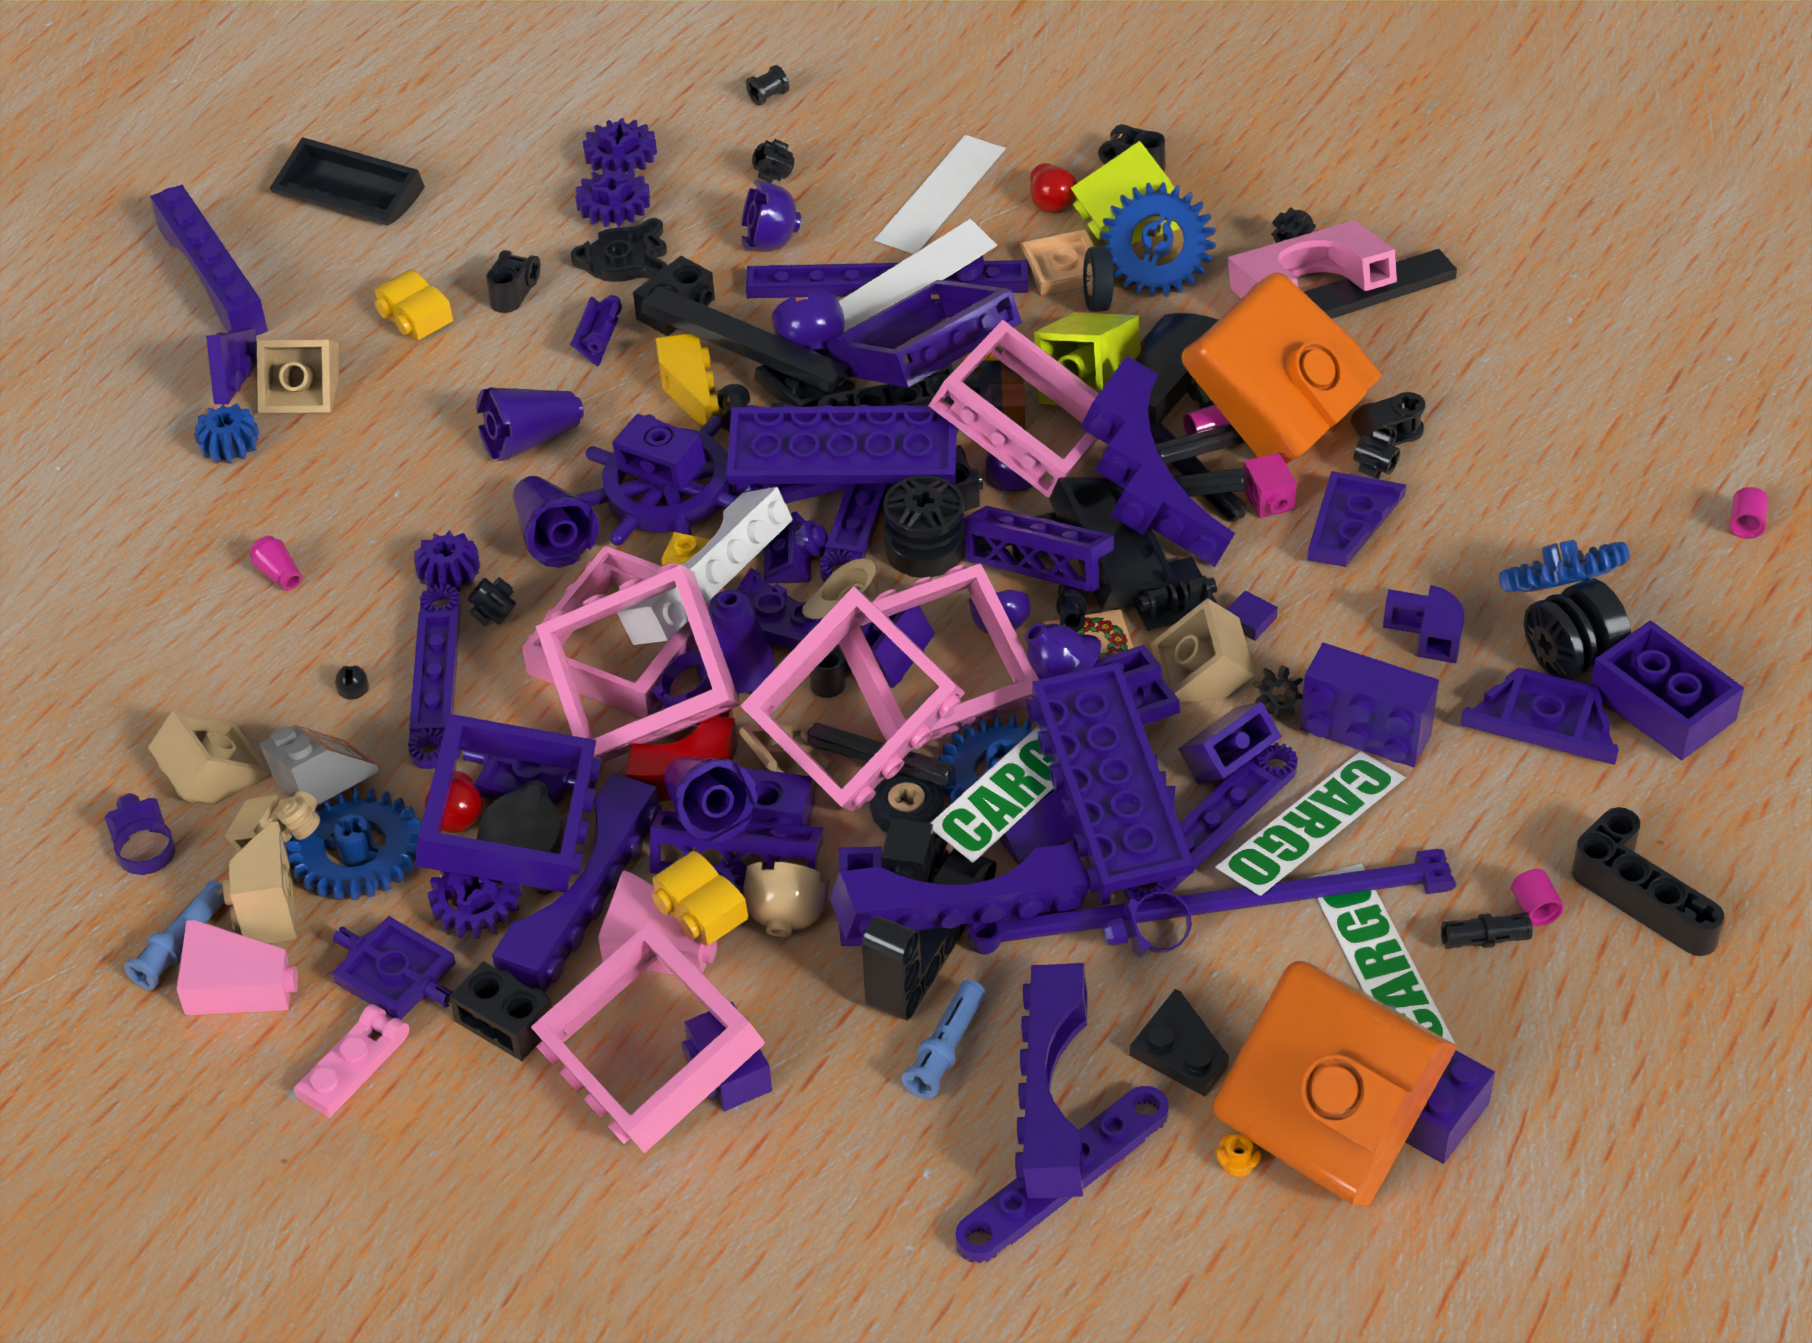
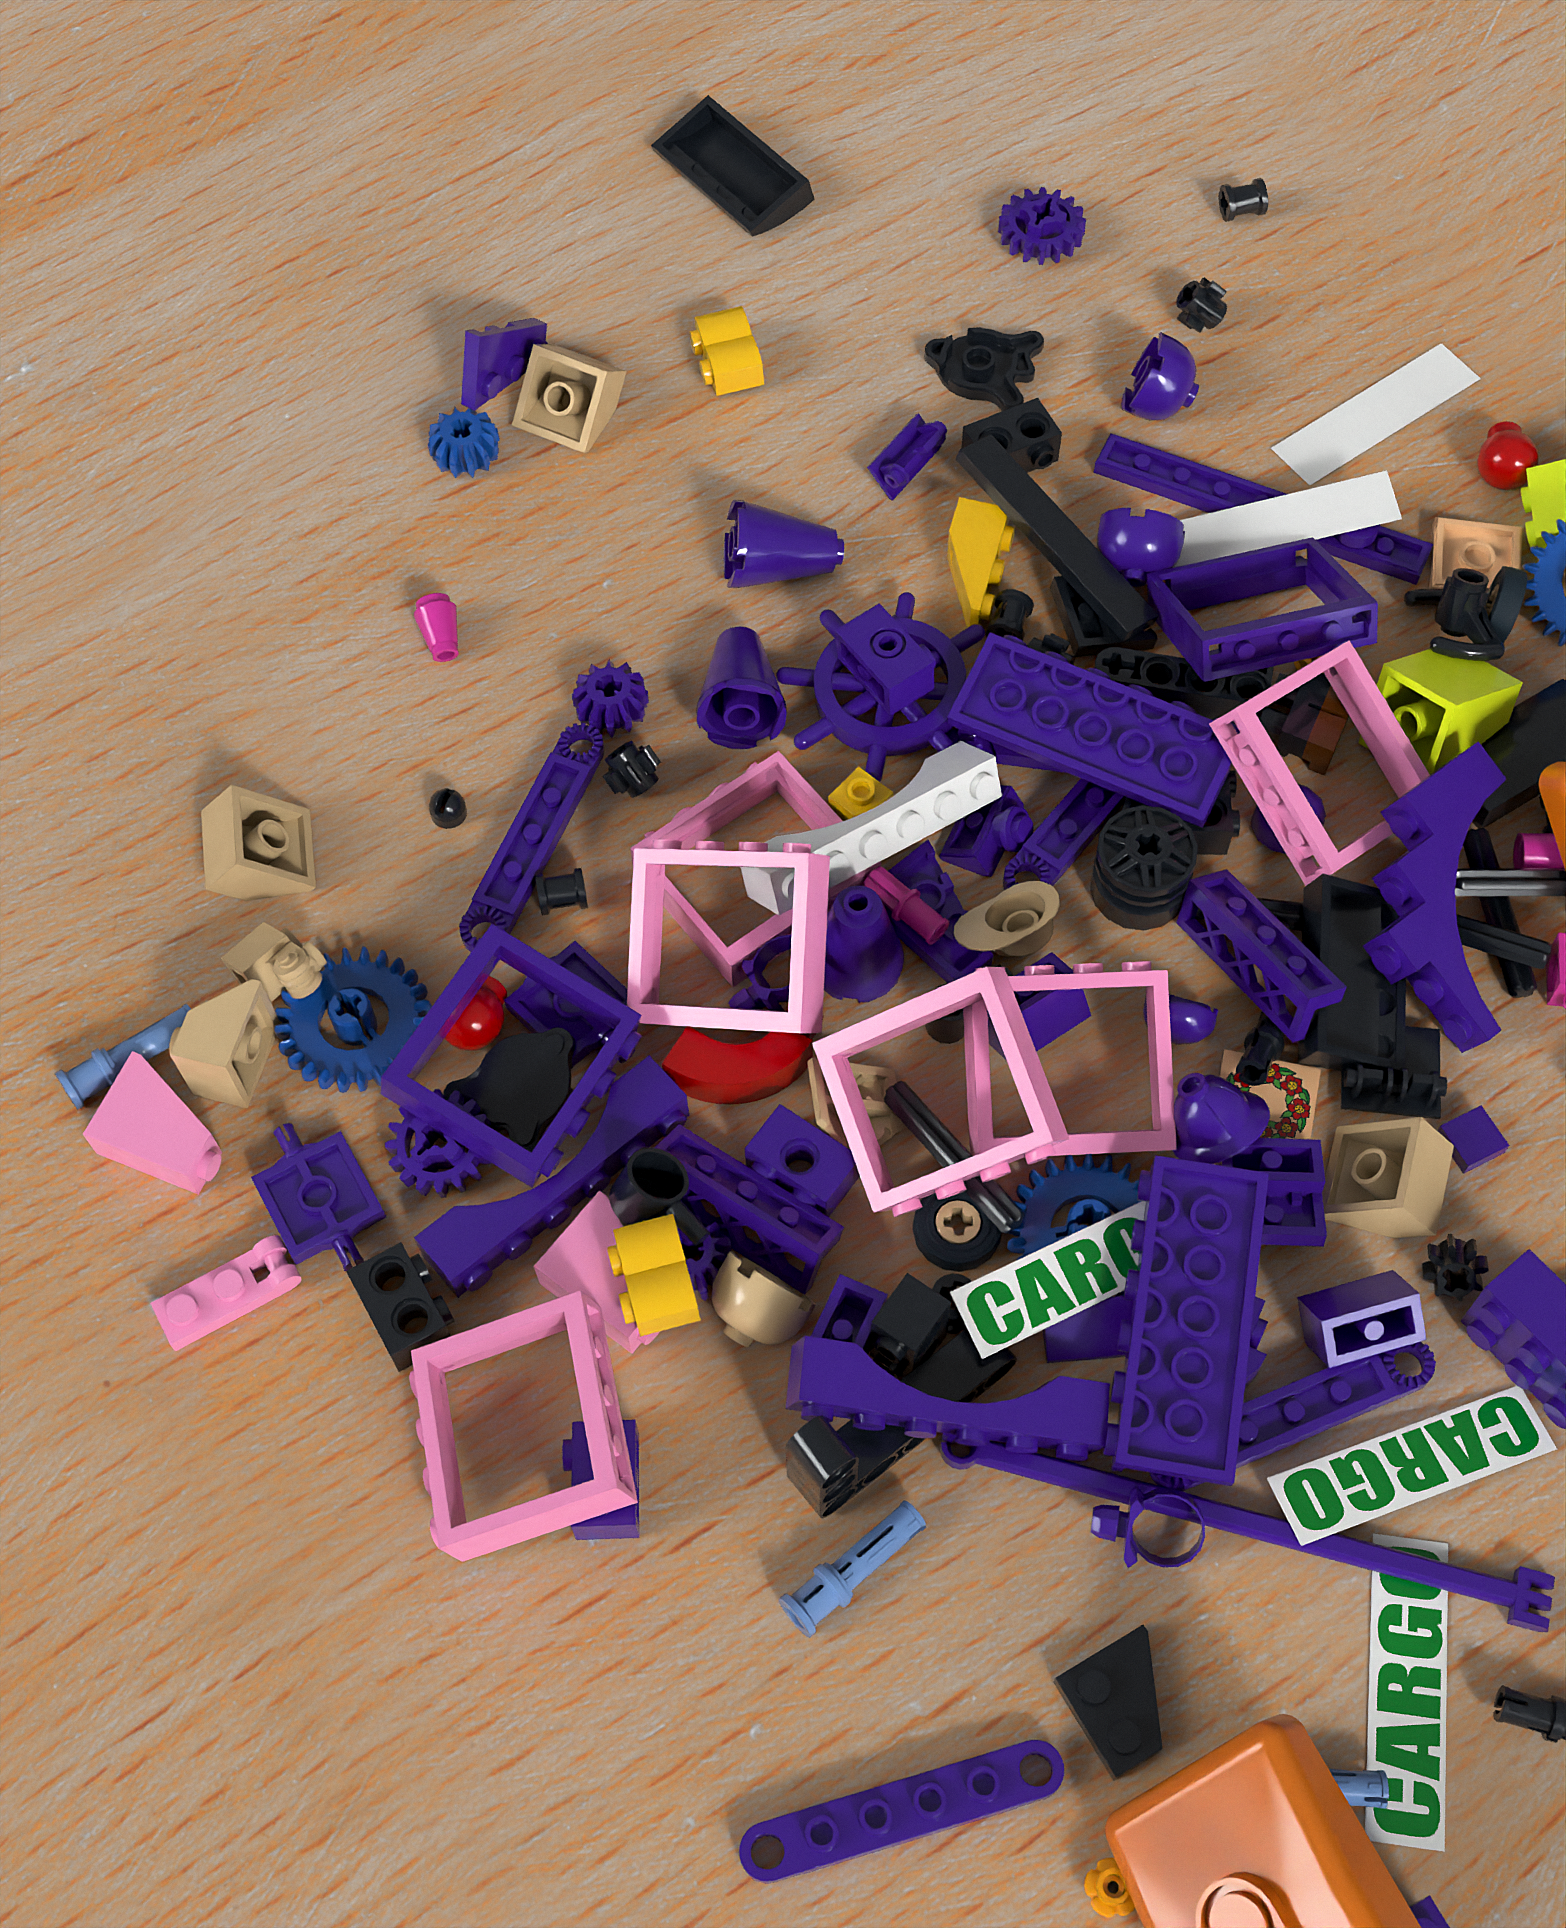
camera: 25 degrees right, 15 degrees up
dark purple piece [105,793,175,875] -> none
dark purple arch [150,184,268,336] -> none
light grey slope [260,725,379,805] -> none
black piece [486,250,541,313] -> none
dark purple gear [575,167,650,227] -> none
dark purple cone [664,756,758,842] -> none
dark purple arch [1015,963,1088,1199] -> none
none -> black bush [535,867,588,916]
none -> black piece [609,1148,711,1246]
none -> dark pink axle [863,866,949,945]
none -> black piece [1404,568,1505,661]

